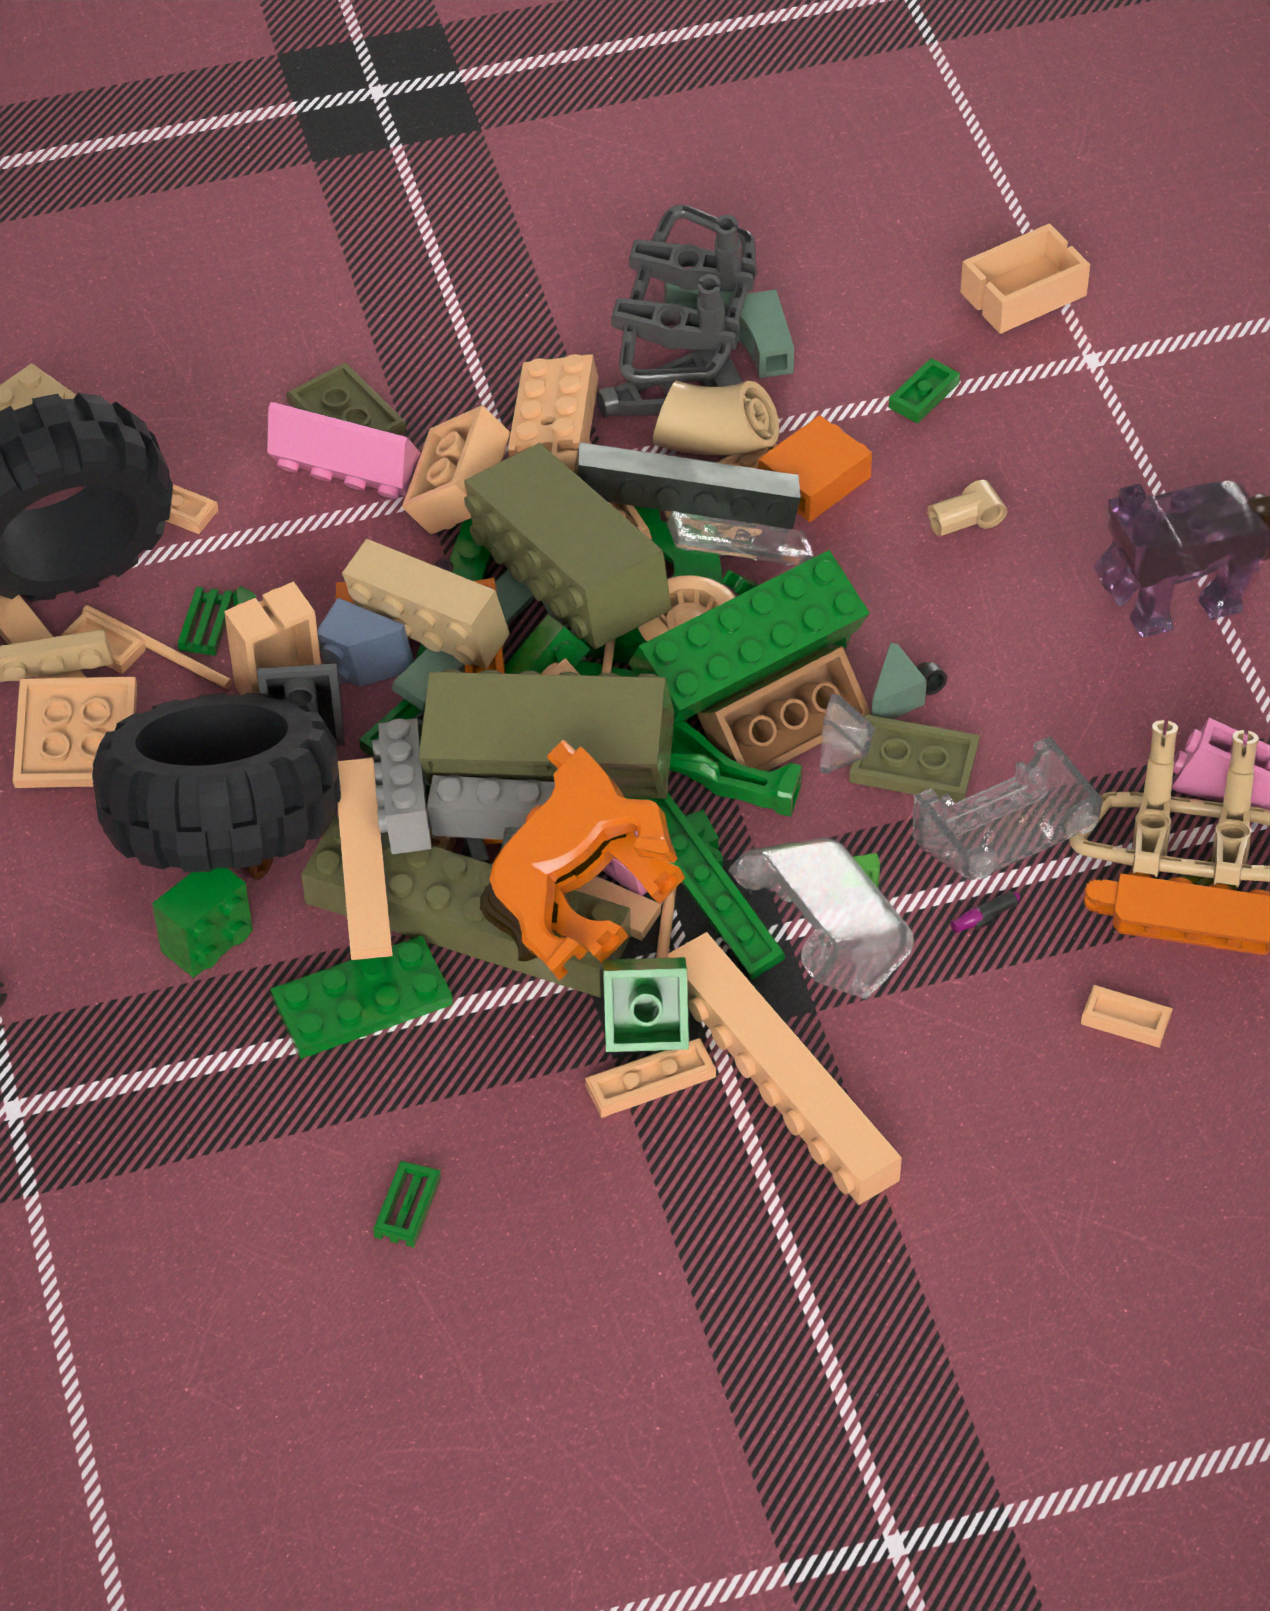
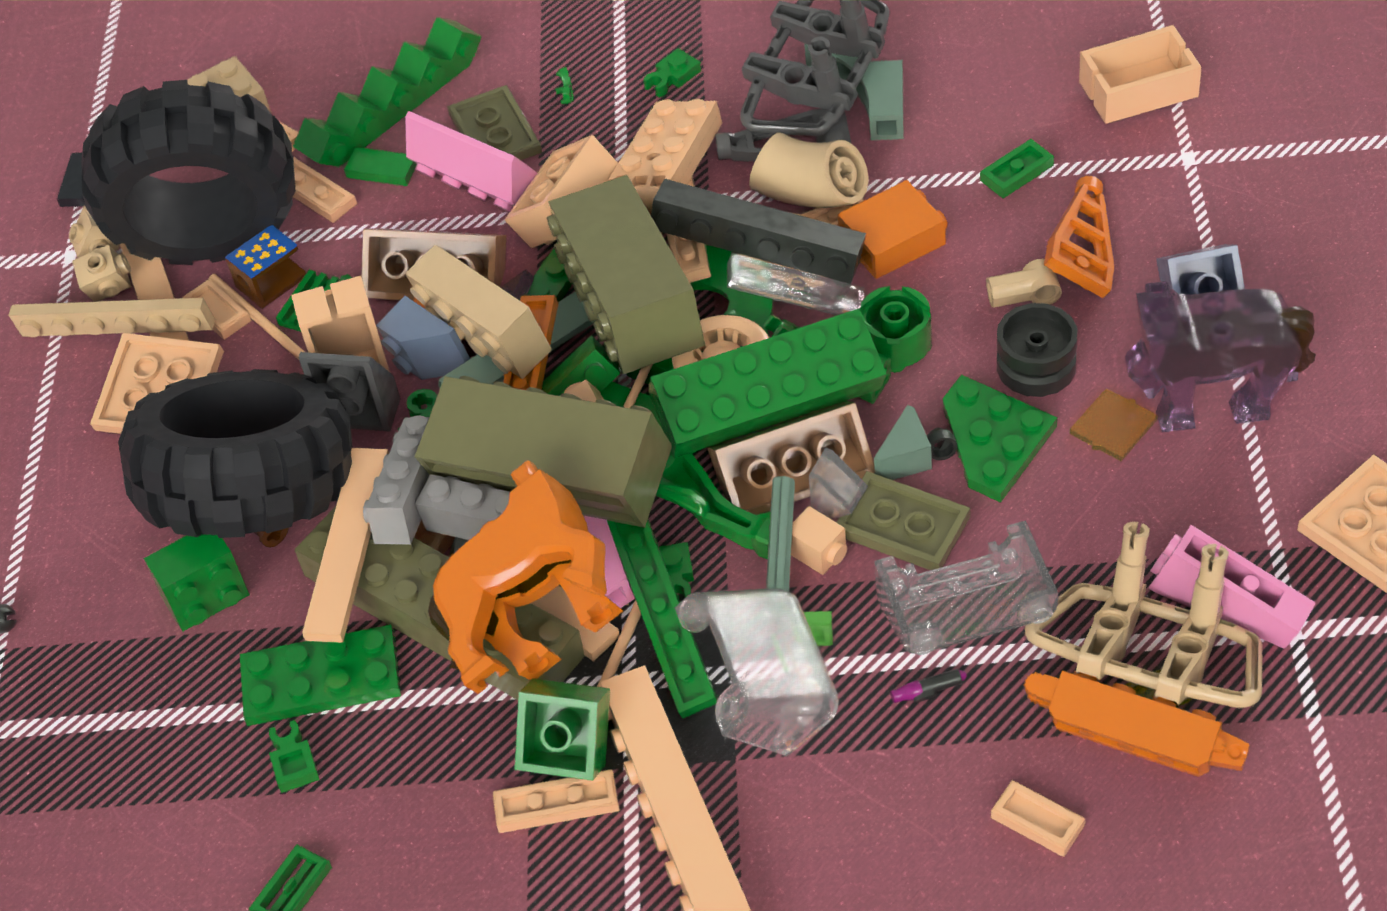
camera: 20 degrees right, 0 degrees up
none -> piece [225,225,306,309]
none -> green plate [269,720,320,793]
none -> green brick [293,17,482,167]
none -> green tile [344,147,417,186]
none -> medium nougat slope [362,228,506,301]
none -> green bush [406,389,437,417]
none -> green piece [555,67,573,105]
none -> green plate [643,48,702,98]
none -> sand green axle [764,476,795,627]
none -> light nougat brick [791,506,847,575]
none -> green brick [860,286,932,373]
none -> green plate [942,374,1058,503]
none -> pearl dark grey wheel [997,303,1078,397]
none -> orange plate [1044,176,1114,298]
none -> clear yellow piece [1070,388,1158,461]
none -> sand blue slope [1156,244,1250,325]

